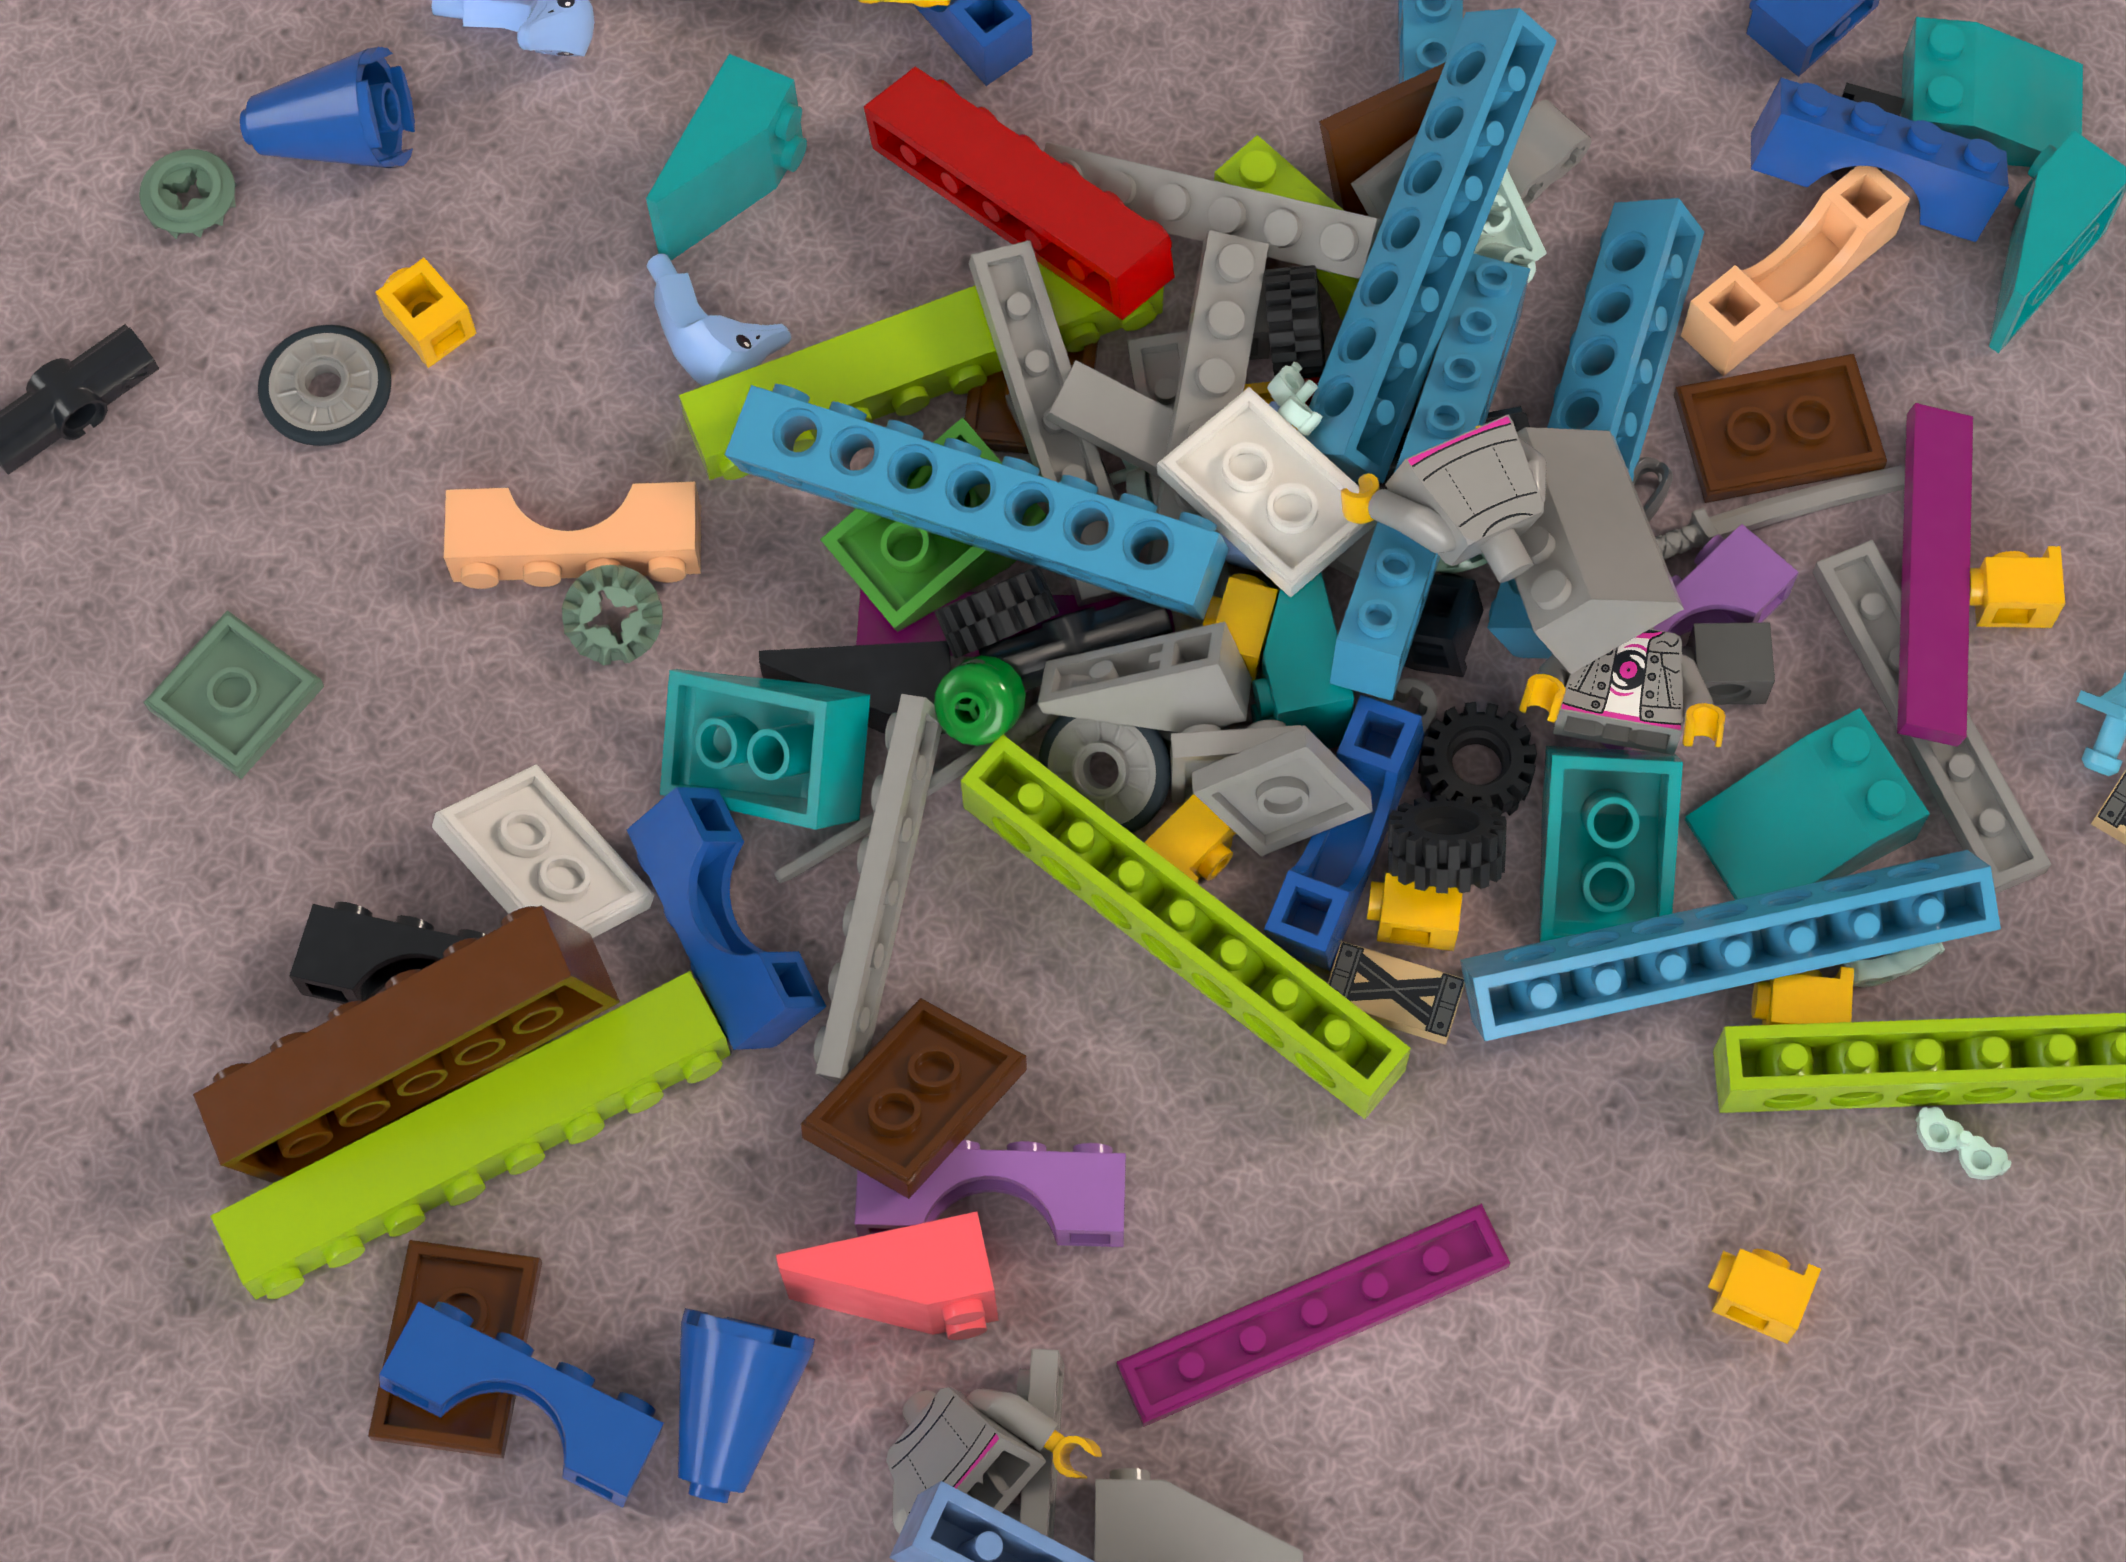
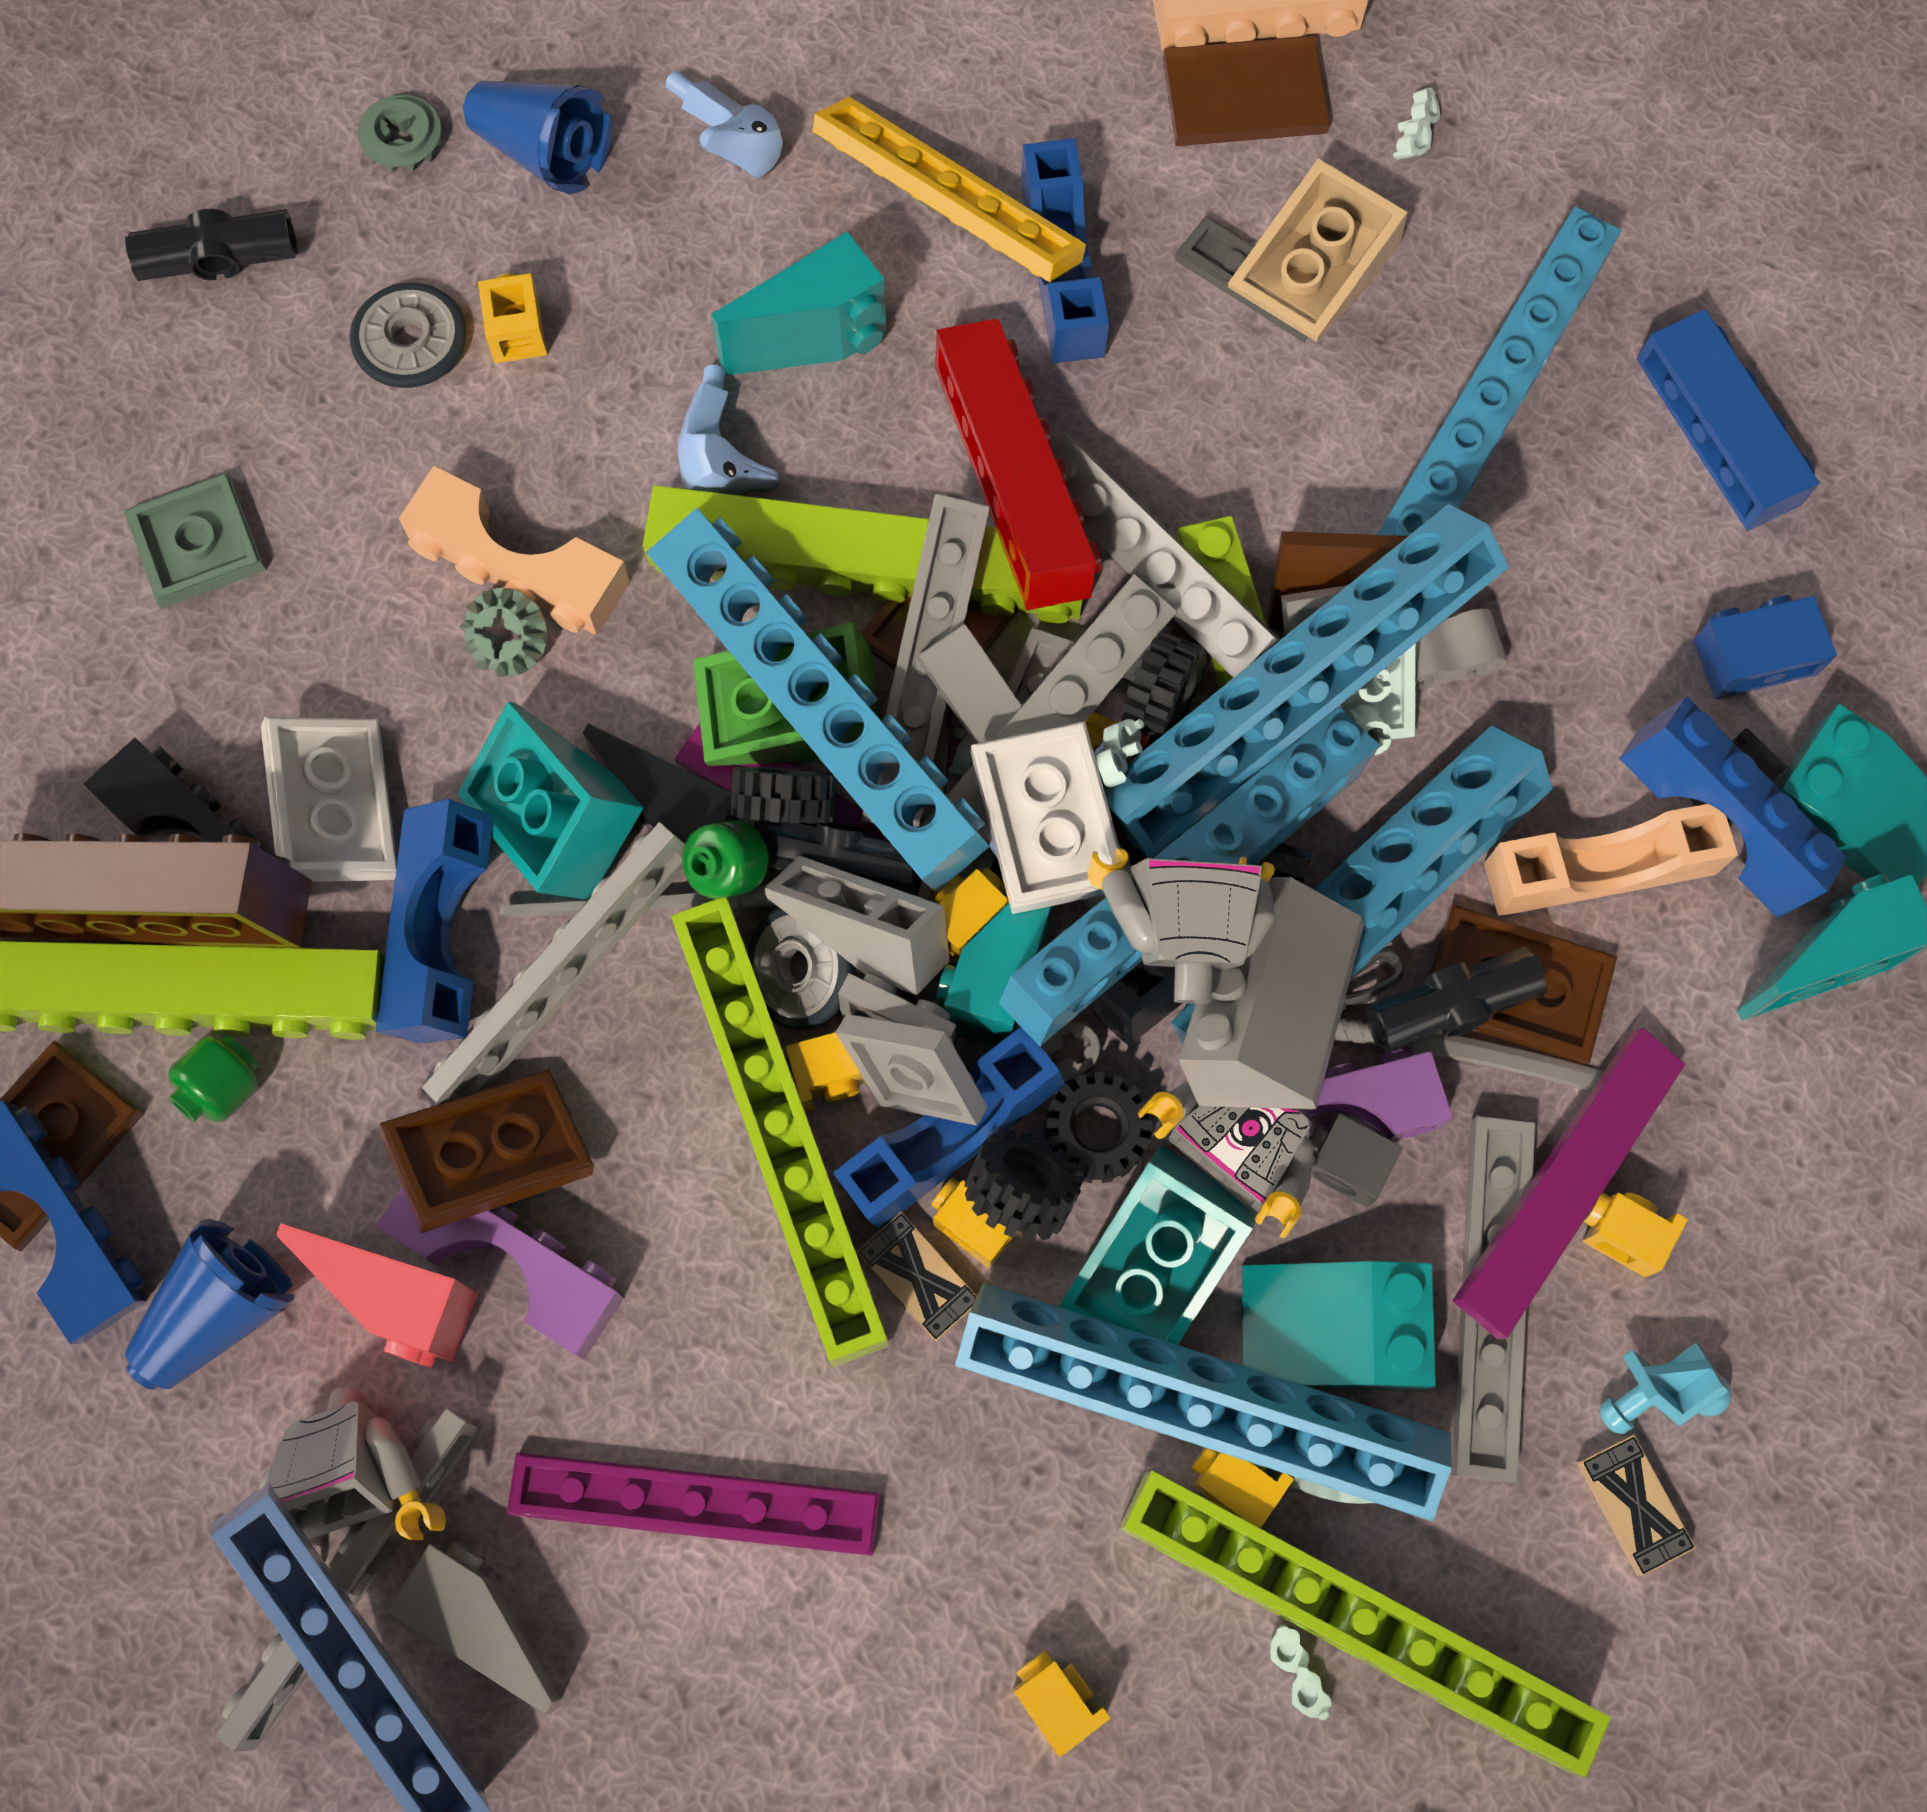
camera: 25 degrees right, 5 degrees up
none -> green head [168,1035,260,1123]
none -> black piece [1365,947,1548,1054]

